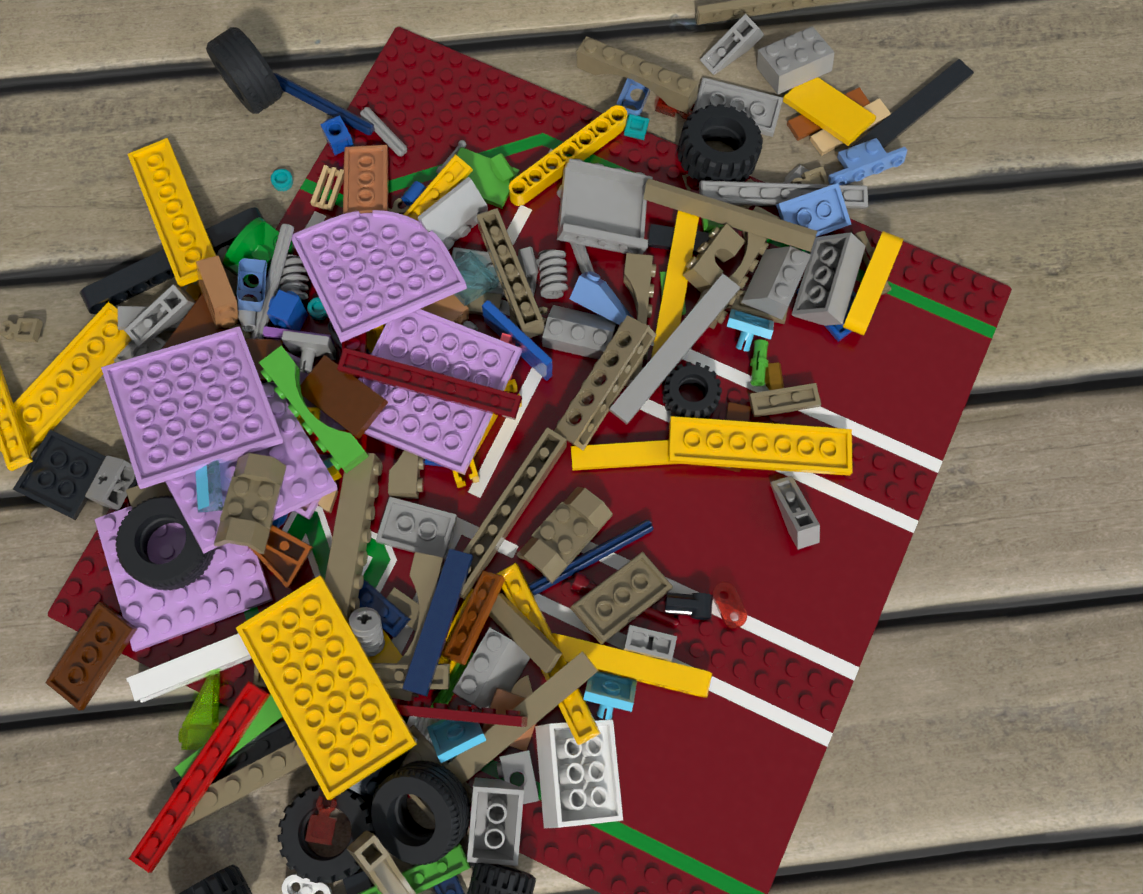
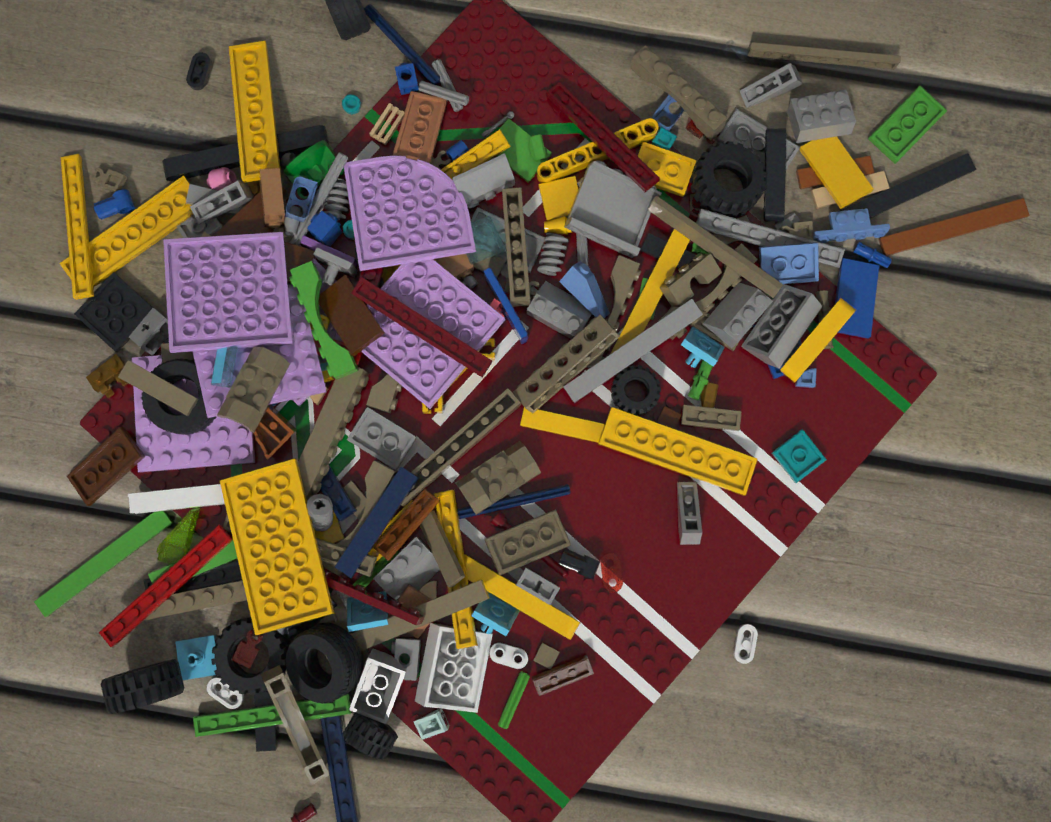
camera: 20 degrees right, 10 degrees up
light grey piece [518,247,539,277] -> none
none -> bright green tile [34,511,174,617]
none -> pearl gold plate [86,354,128,399]
none -> blue piece [94,189,135,220]
none -> dark tan tile [118,360,198,416]
none -> medium azure tile [175,635,217,680]
none -> black plate [186,52,212,90]
none -> bright pink head [207,167,237,191]
none -> light aqua slope [414,708,450,740]
none -> light grey axle [418,81,469,106]
none -> white plate [490,643,528,669]
none -> bright green axle [498,671,530,729]
none -> reddish brown tile [532,655,594,696]
none -> dark tan tile [533,642,560,669]
none -> yellow tile [538,176,578,221]
none -> yellow cone [544,216,572,235]
none -> dark red tile [546,82,660,192]
none -> yellow plate [638,142,697,197]
none -> white plate [733,624,758,664]
none -> black beam [764,128,786,222]
none -> teal tile [772,429,827,483]
none -> medium blue tile [795,368,816,388]
none -> blue tile [835,258,879,339]
none -> blue axle [853,242,892,268]
none -> bright green tile [868,86,947,164]
none -> dark orange tile [878,198,1030,256]

